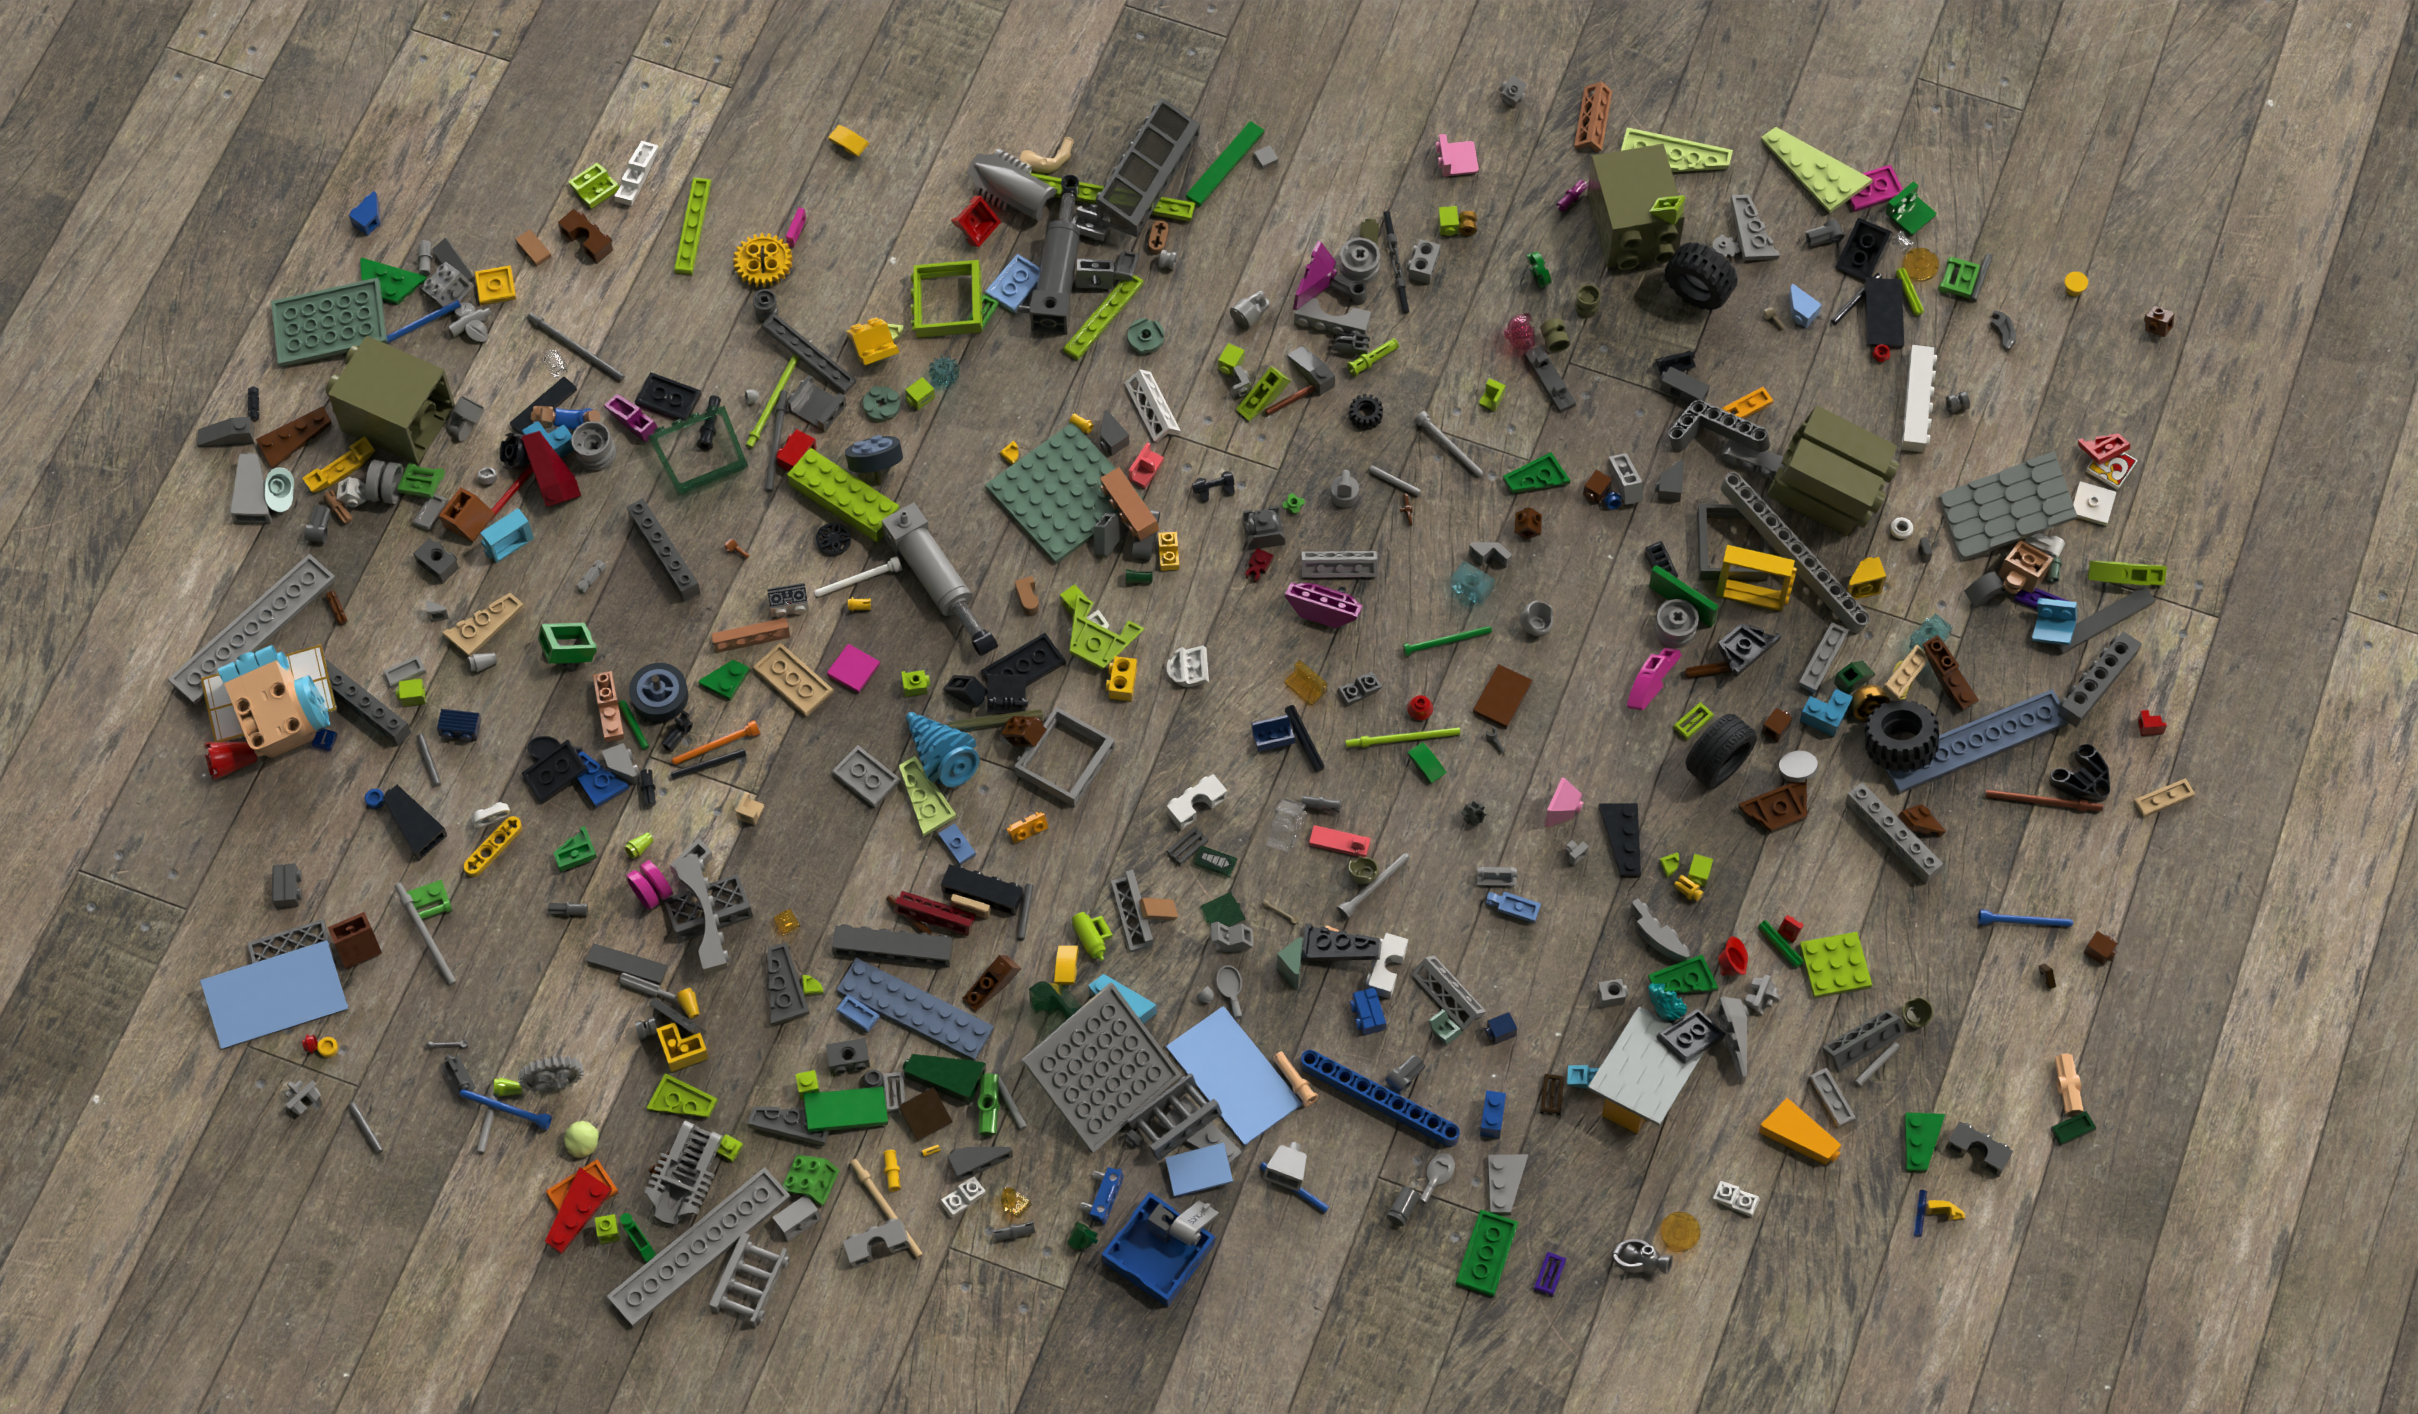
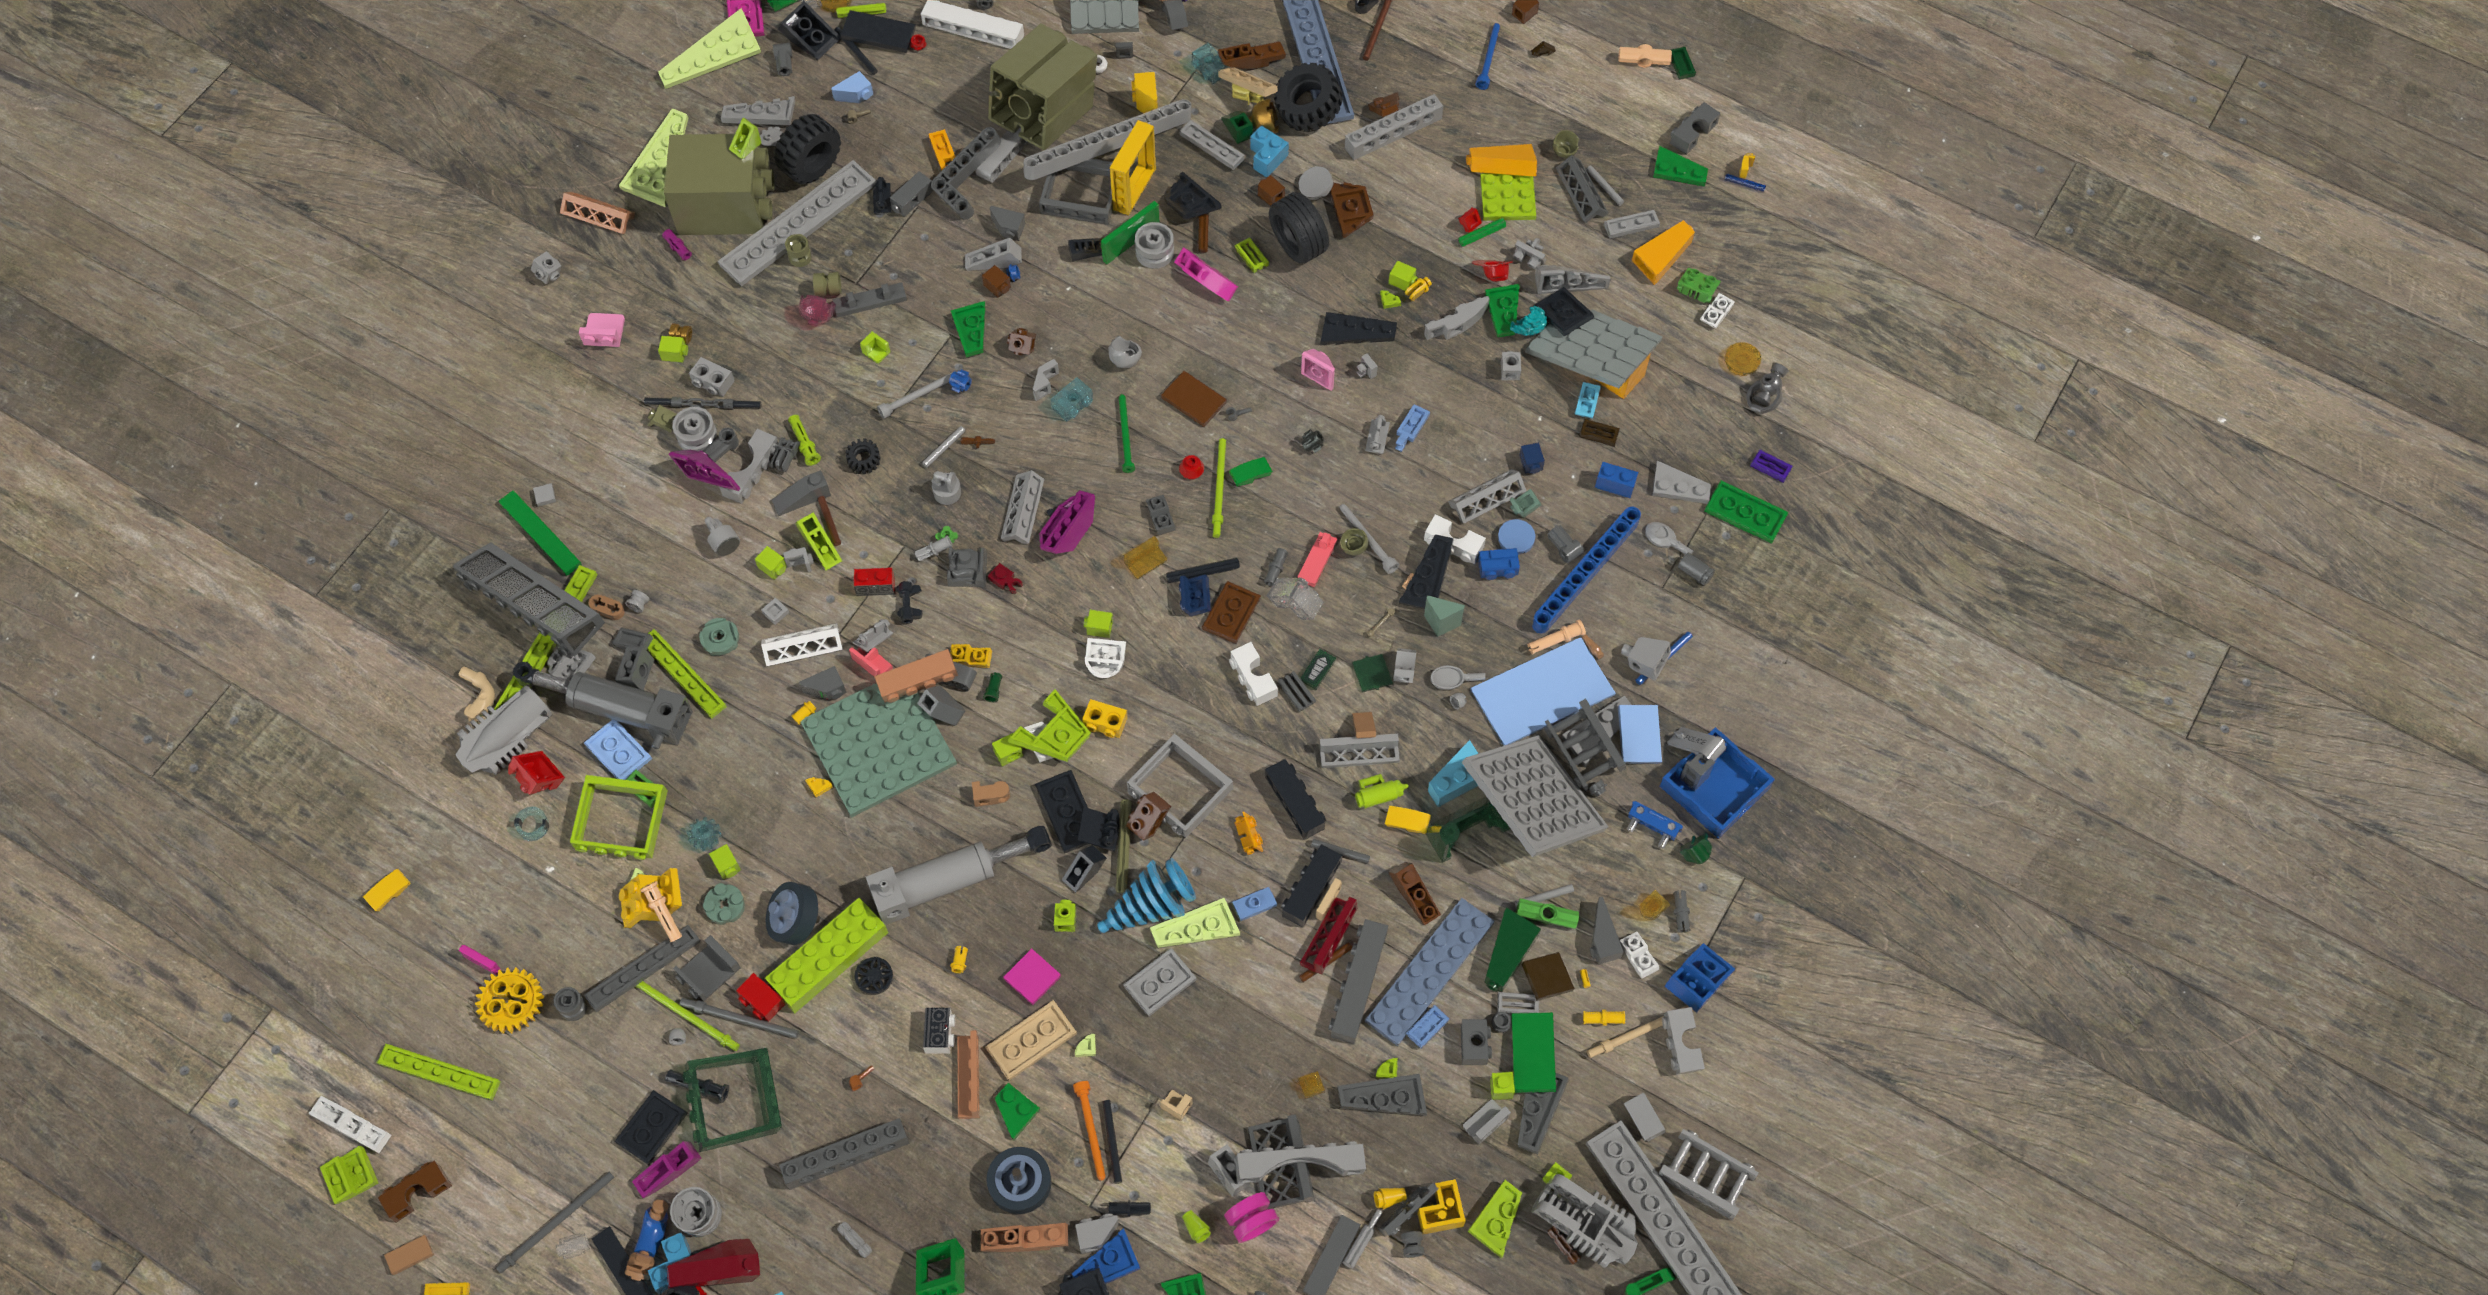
camera: 80 degrees left, 0 degrees up
green bar [618,700,649,750] -> none
black bar [662,710,693,752] -> none
bright green bracket [782,1155,840,1206] -> none
white piece [814,556,902,597] -> none
green plate [1526,251,1552,289] -> none
none -> clear light blue piece [514,806,549,841]
none -> light nougat pin [640,881,682,942]
none -> light grey plate [718,160,876,287]
none -> light grey tile [761,598,789,625]
none -> light grey hinge [853,619,893,653]
none -> red brick [854,567,895,596]
none -> light grey axle [915,536,953,561]
none -> blue gear [949,369,972,393]
none -> yellowish green tile [1075,1034,1096,1057]
none -> lime brick [1084,610,1113,638]
none -> reddish brown tile [1202,581,1261,644]
none -> black brick [1265,759,1326,840]
none -> light grey panel [1463,1099,1511,1145]
none -> light orange slope [1466,144,1537,176]
none -> medium blue tile [1498,519,1536,555]
none -> medium nougat piece [1582,635,1604,659]
none -> blue slope [1664,943,1735,1013]
none -> bright green hinge [1677,268,1721,303]

